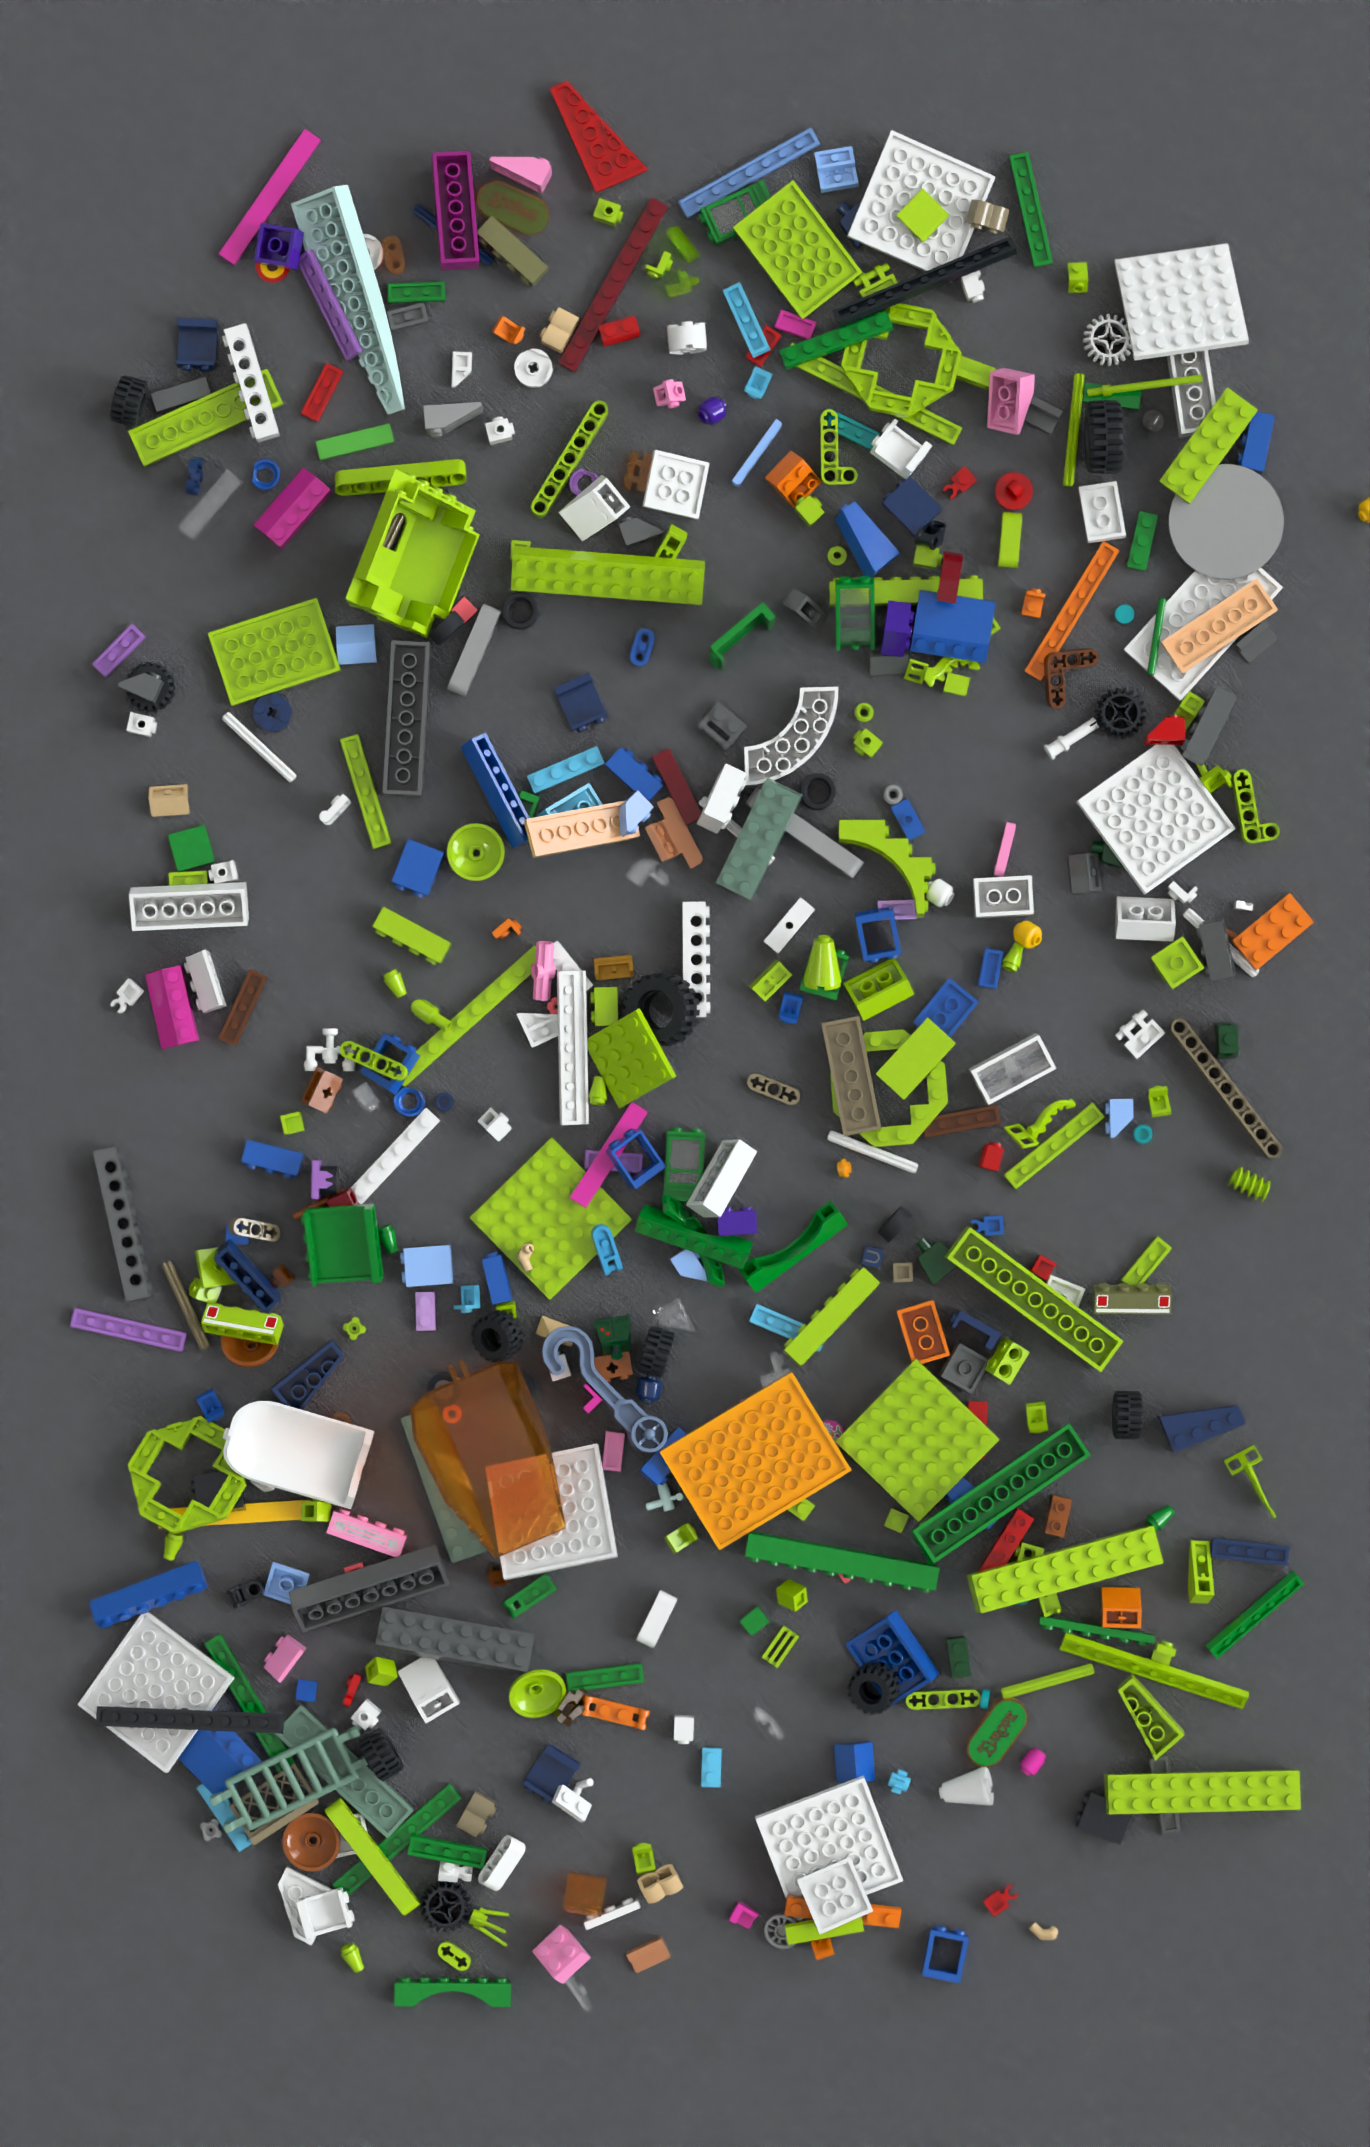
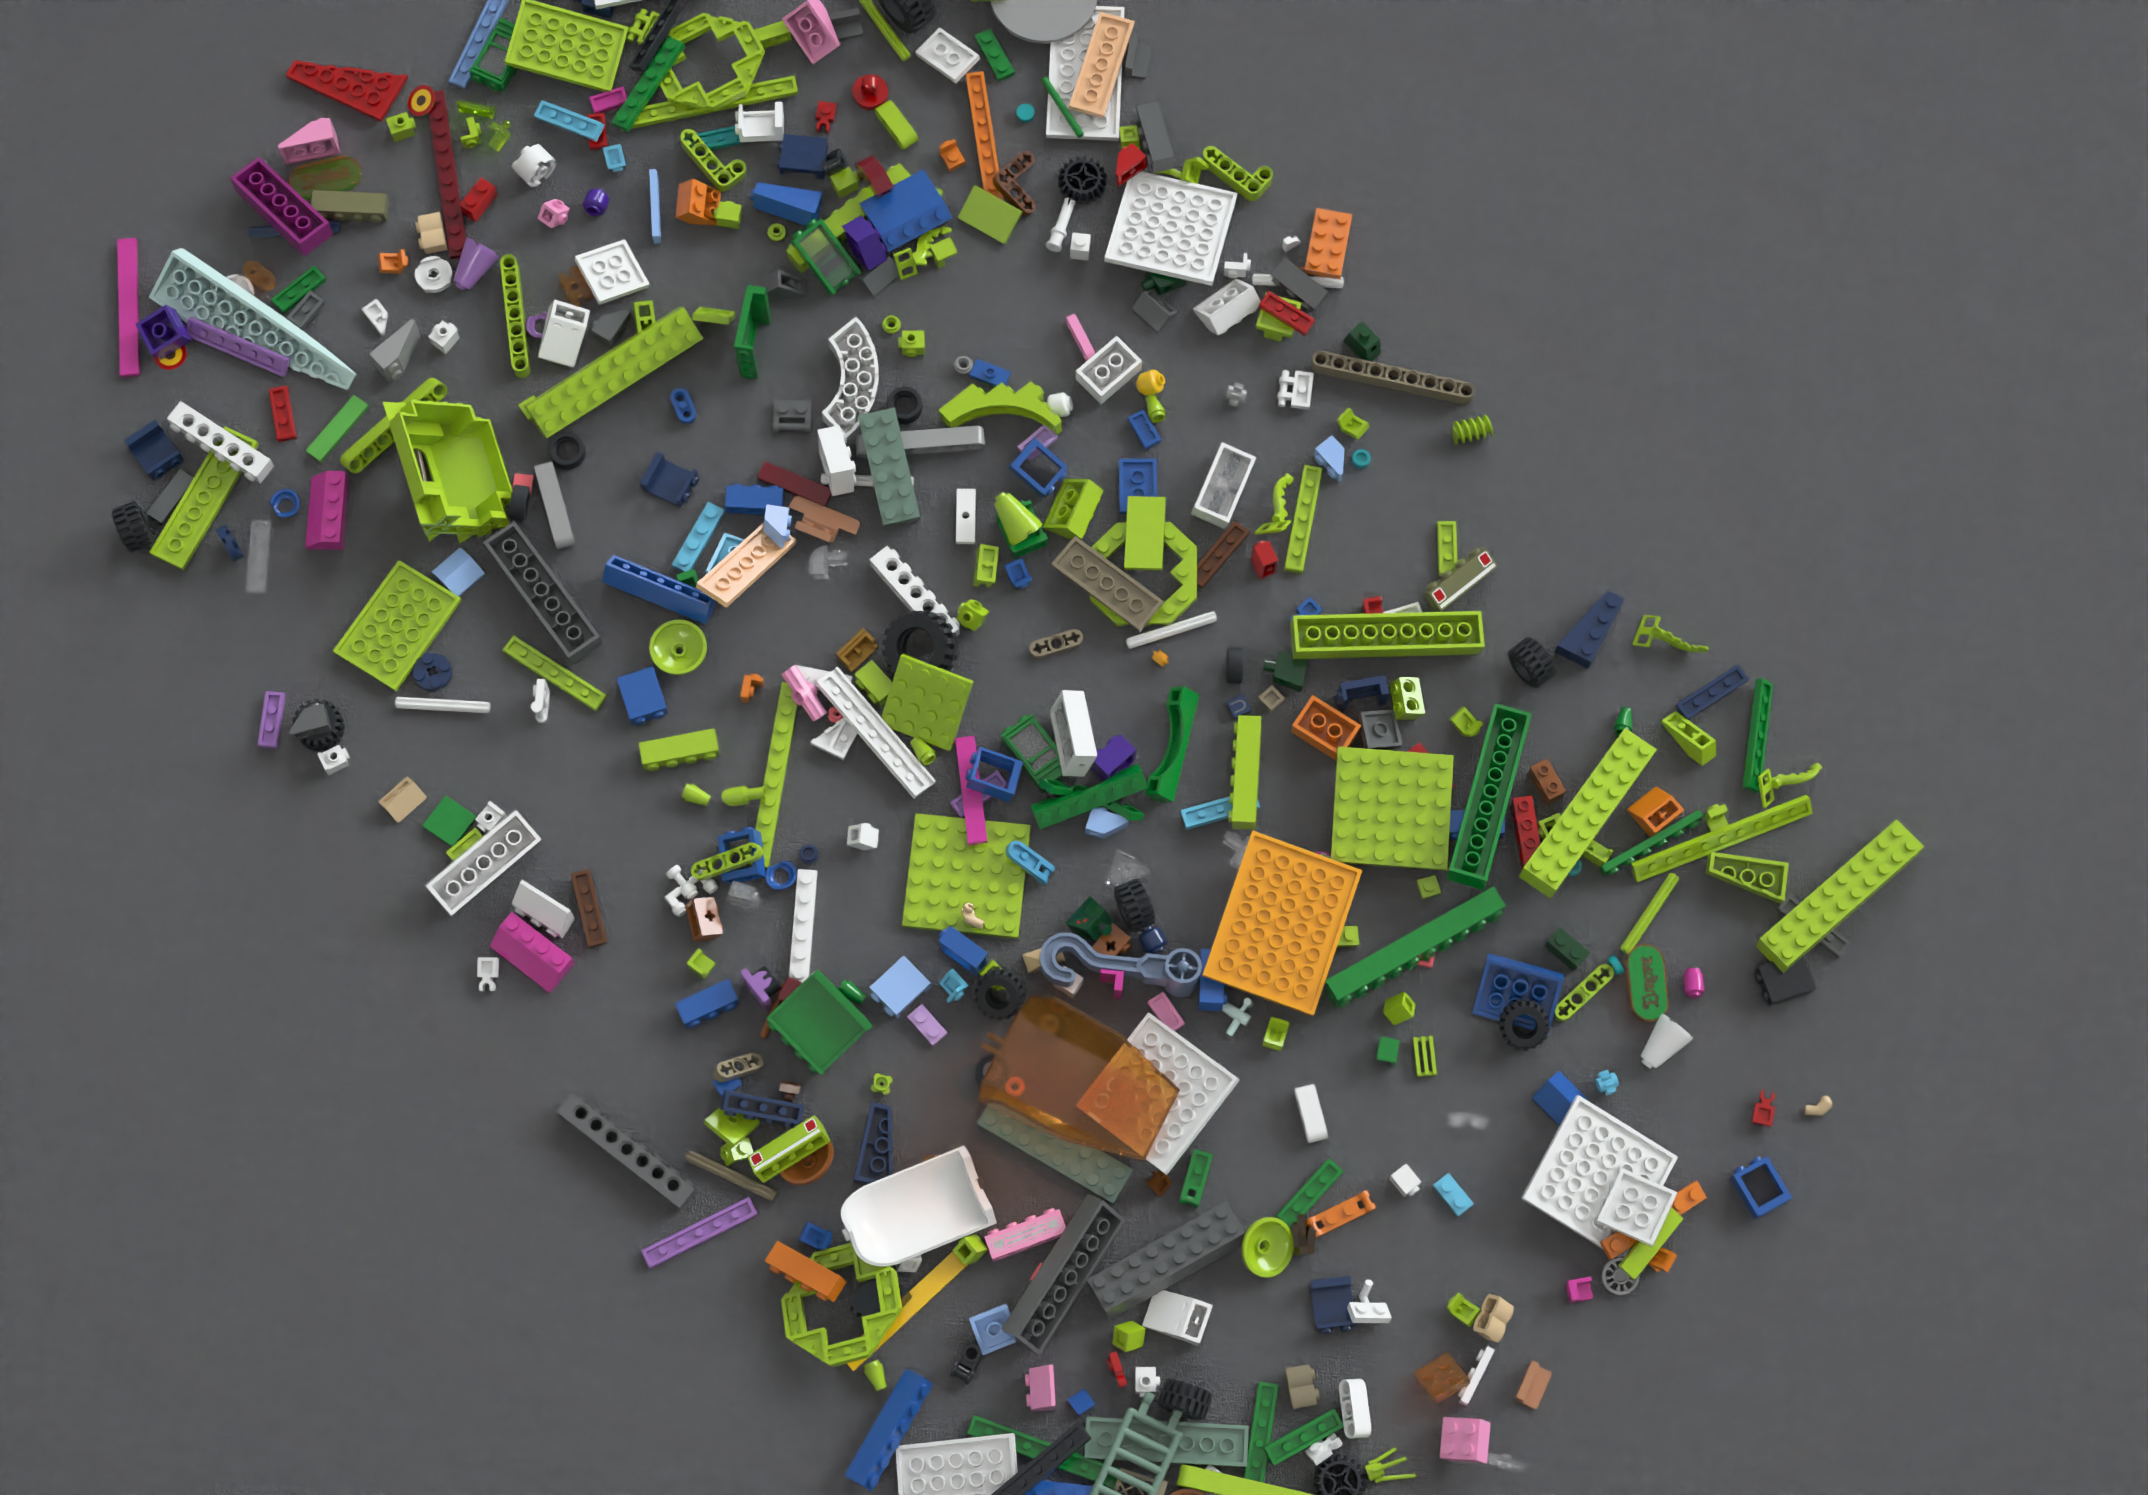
camera: 40 degrees left, 15 degrees down
none -> sticker [408,85,435,116]
none -> medium lavender cone [453,237,500,291]
none -> lime tile [692,307,735,325]
none -> orange brick [765,1241,846,1302]
none -> lime brick [956,599,990,631]
none -> lime tile [958,185,1023,244]
none -> white brick [1070,233,1091,261]
none -> light grey gear [1225,382,1247,407]
none -> red tile [1258,291,1315,336]
none -> lime piece [1758,763,1823,808]

